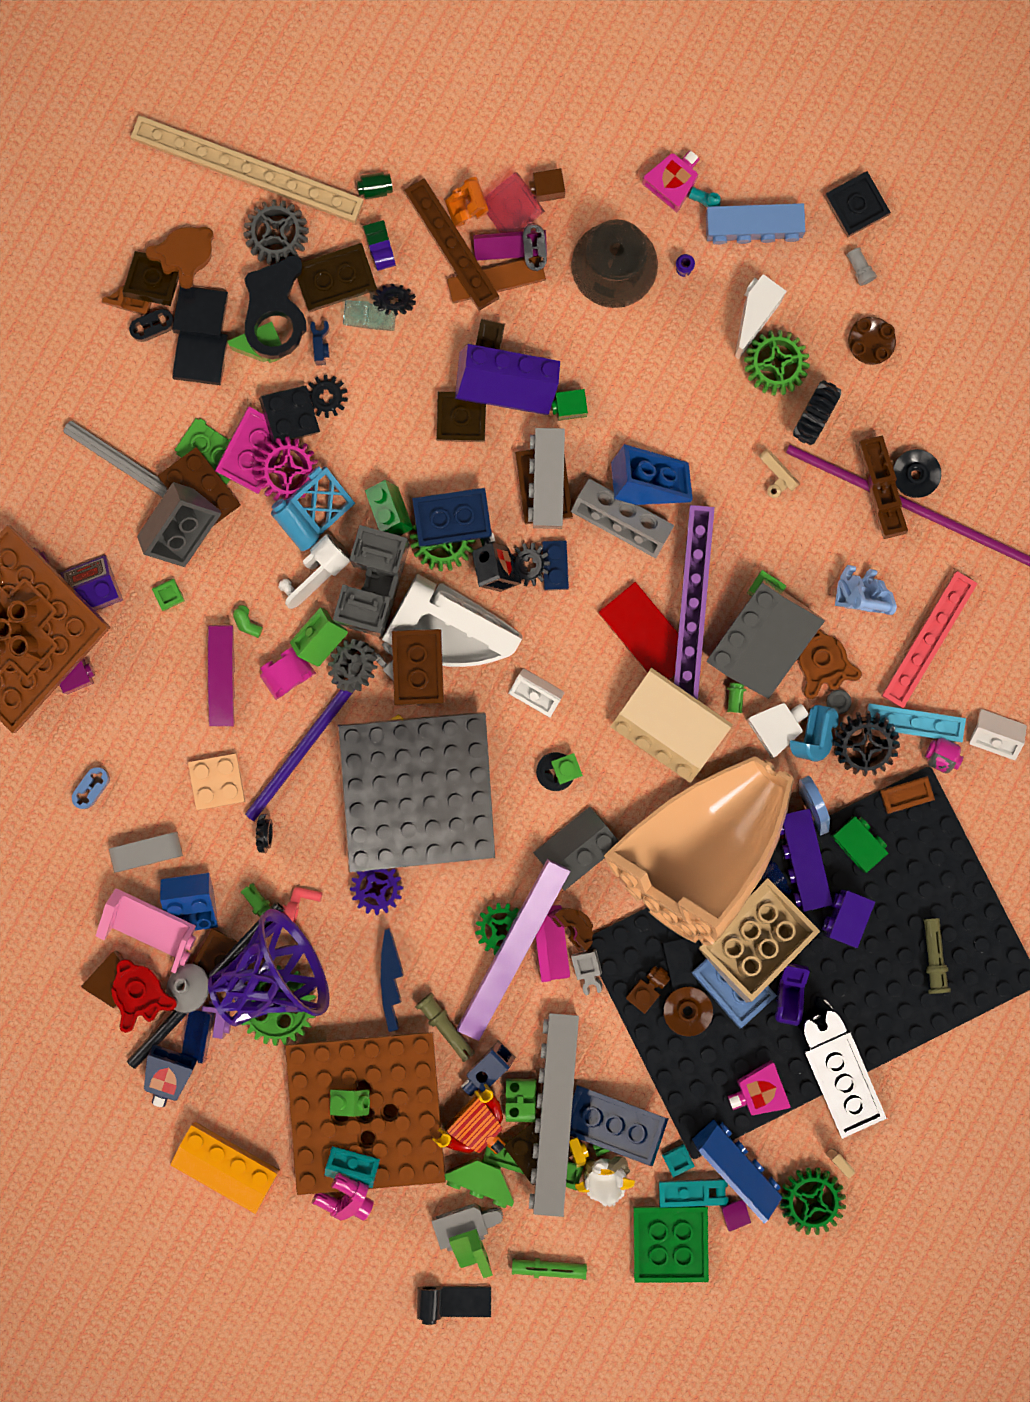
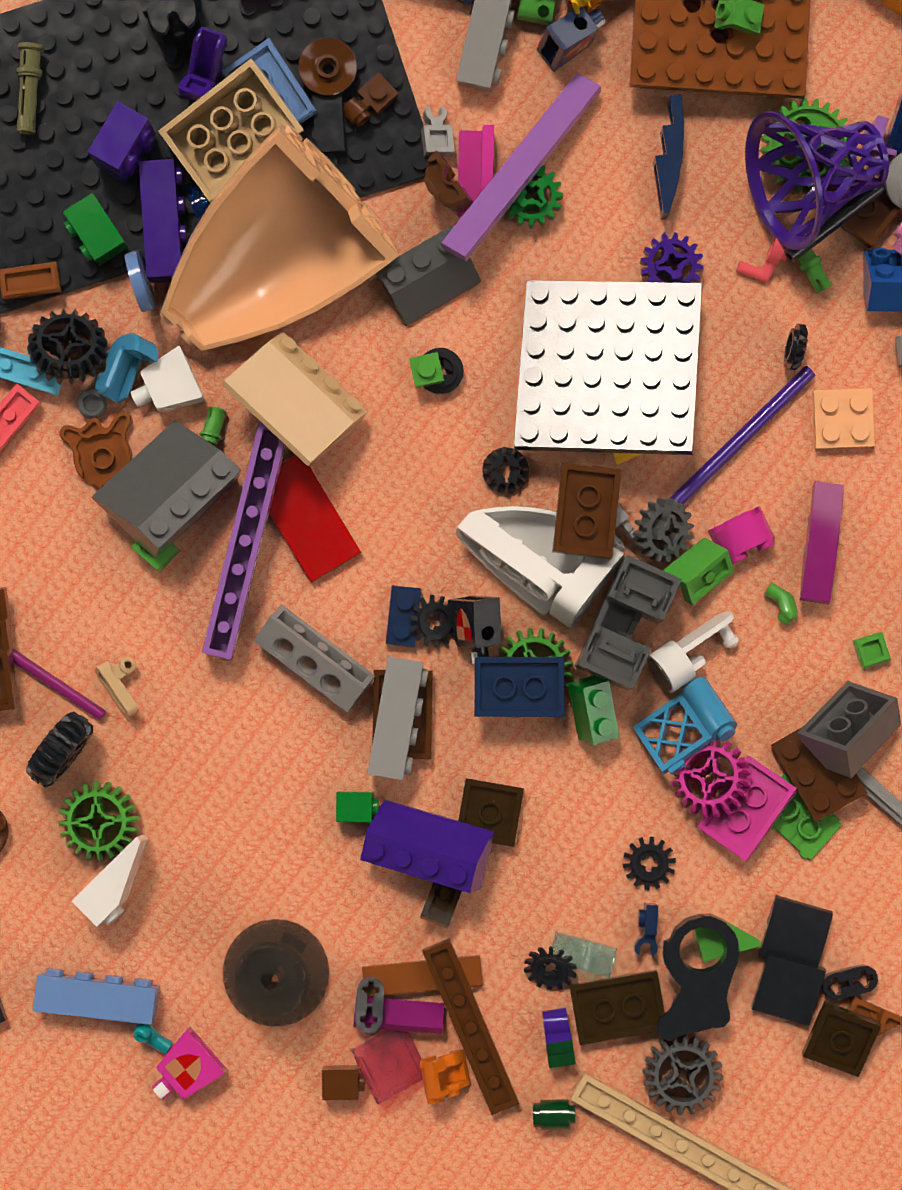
camera: 175 degrees left, 0 degrees up
dark orange tile [146,227,214,289] -> none
black plate [259,386,320,444] -> none
olive pin [415,993,475,1062] -> none
white slope [508,669,565,717] -> none
blue slope [611,444,693,505] -> none
dark purple pin [676,254,695,277] -> none
light blue piece [835,565,897,615] -> none
none -> black gear [482,447,529,494]

